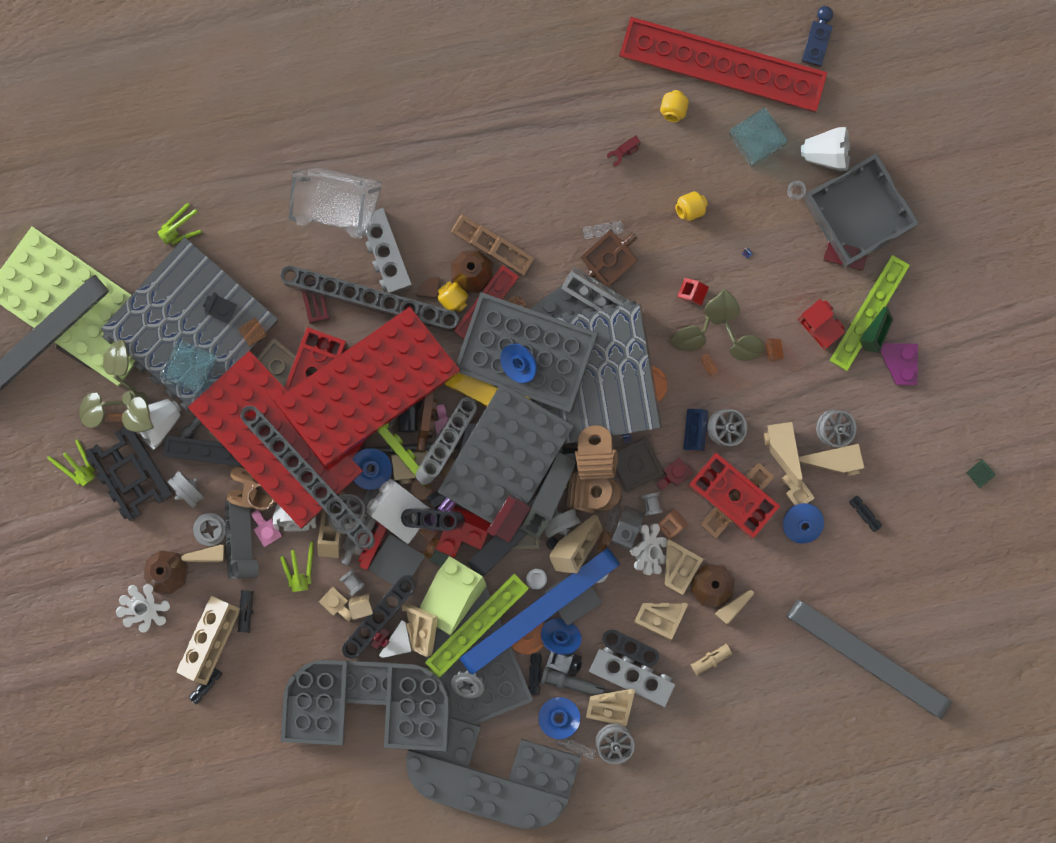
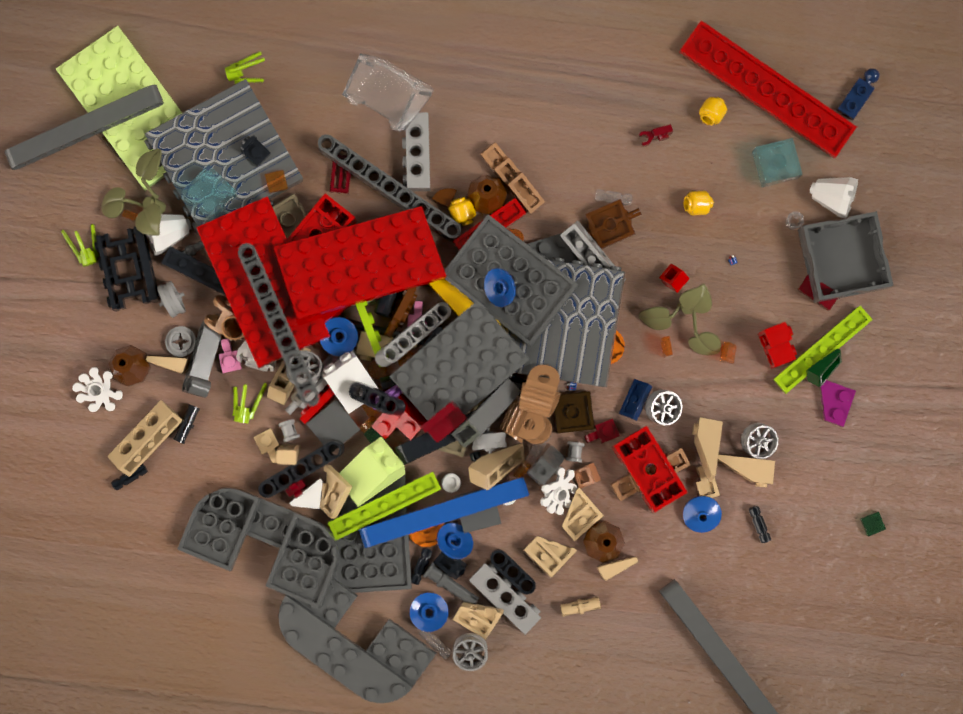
camera: 10 degrees right, 0 degrees up
light grey gear [451,670,485,699] -> none

